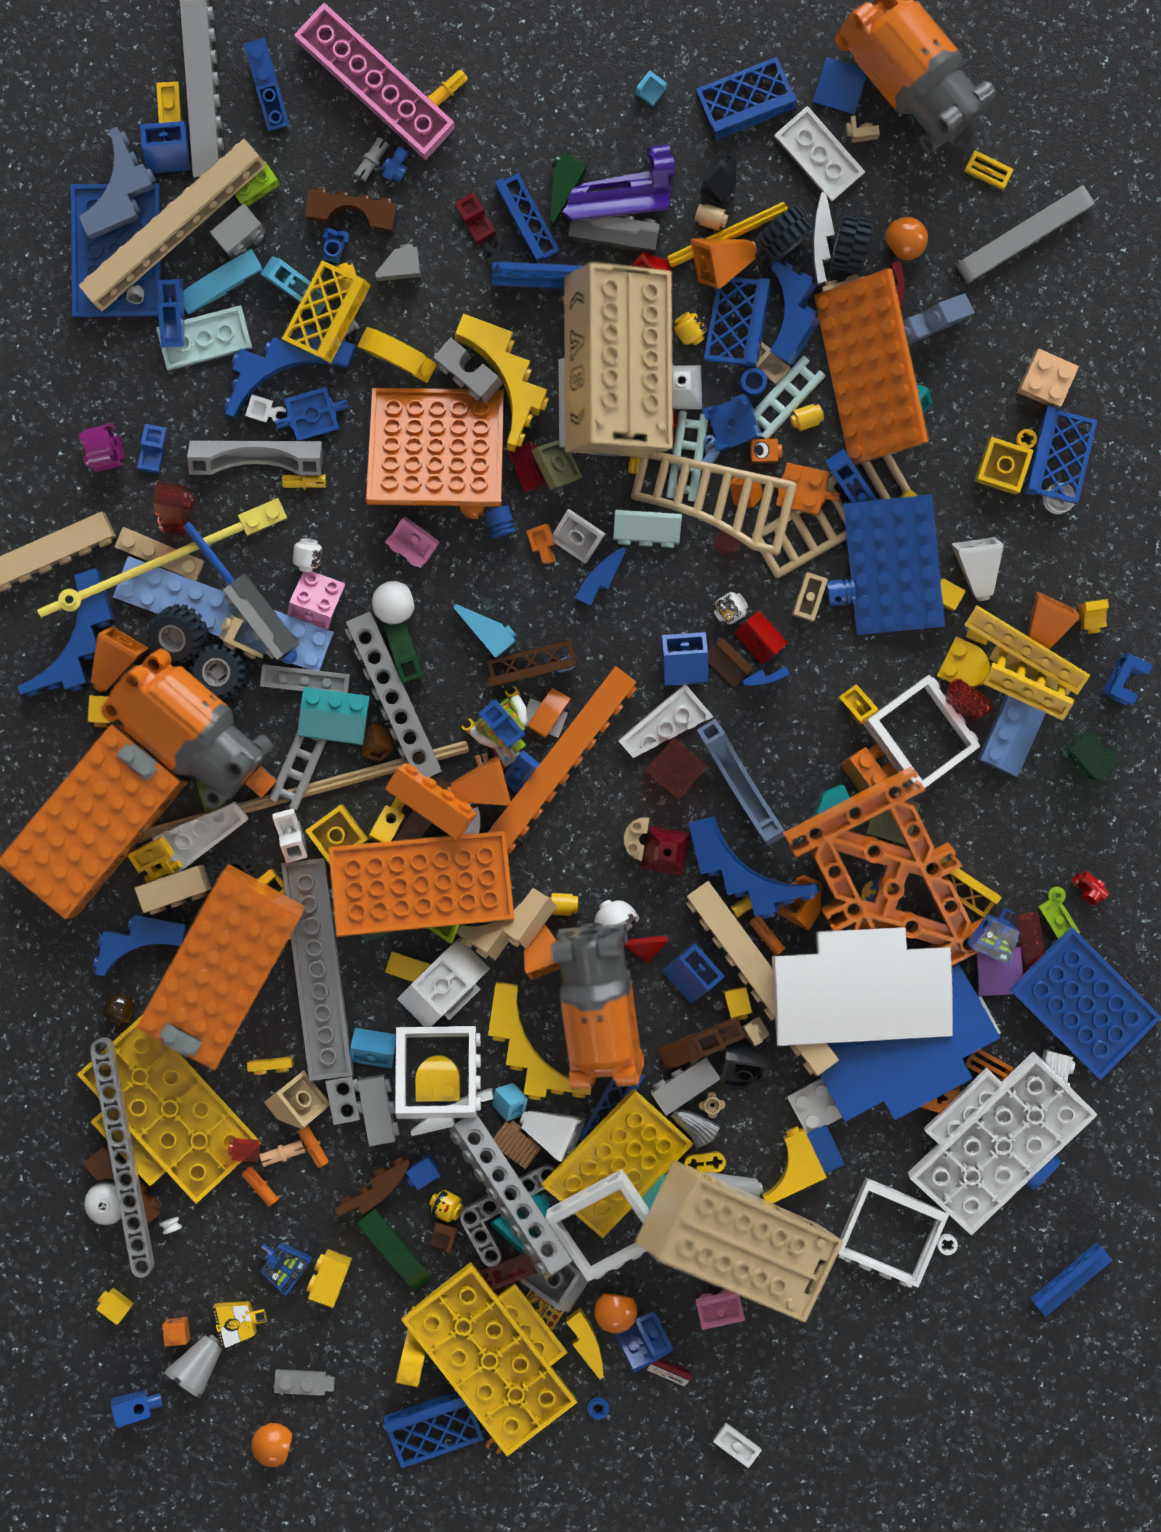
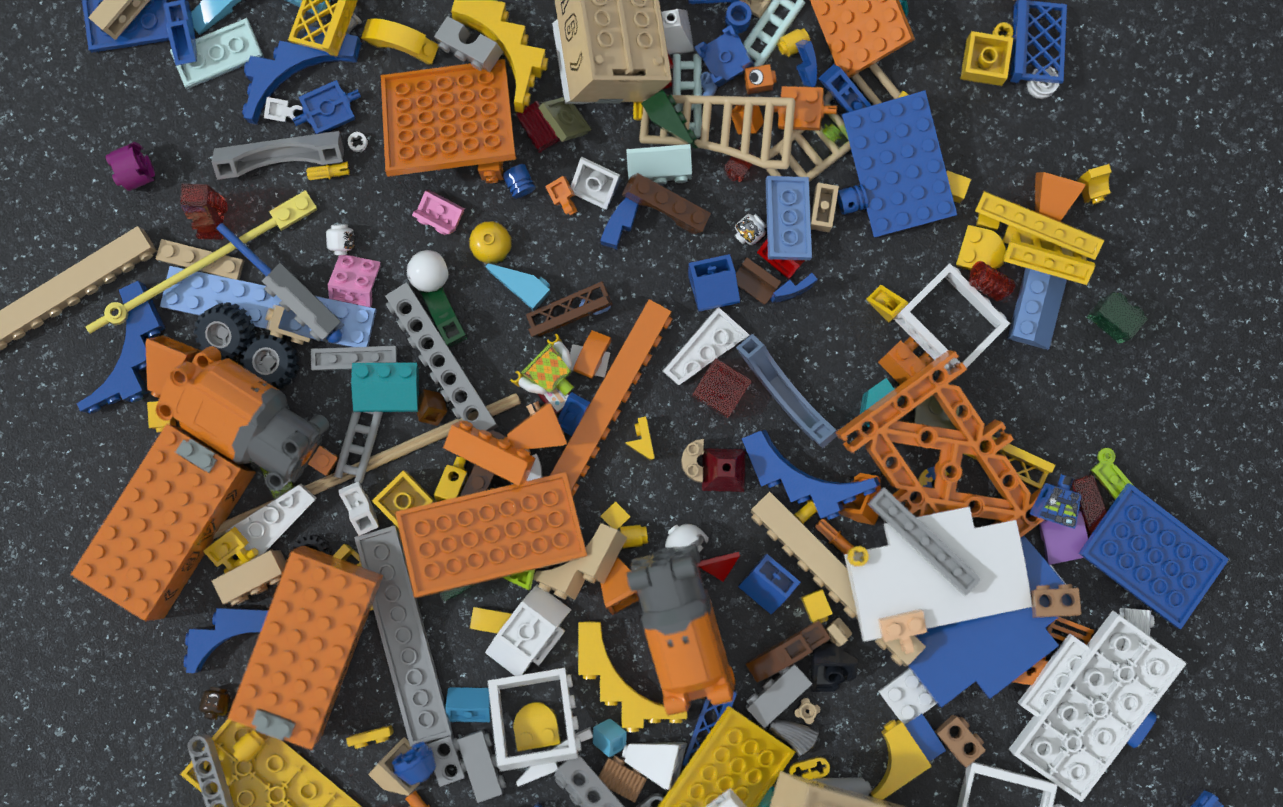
camera: 10 degrees left, 5 degrees down
light grey hinge [126,285,144,304] -> none
blue slope [137,424,167,474] -> none
blue slope [479,699,526,749] -> none
white slope [951,537,1003,601] -> none
red plate [1071,871,1109,905] -> none
blue panel [1102,653,1153,706] -> none
none -> yellow brick [232,729,266,763]
none -> white bush [348,132,368,152]
none -> blue cone [392,741,436,785]
none -> yellow cylinder [469,221,512,264]
none -> yellow tile [601,502,630,530]
none -> reddish brown arch [622,173,711,234]
none -> yellow slope [625,417,655,460]
none -> dark green slope [641,90,697,149]
none -> medium blue plate [766,176,812,260]
none -> blue slope [795,39,817,87]
none -> clear neon green plate [822,123,842,143]
none -> yellow bush [847,546,869,567]
none -> light grey plate [868,488,981,596]
none -> light nougat plate [878,609,927,654]
none -> medium nougat brick [934,715,986,768]
none -> medium nougat brick [1030,584,1081,618]

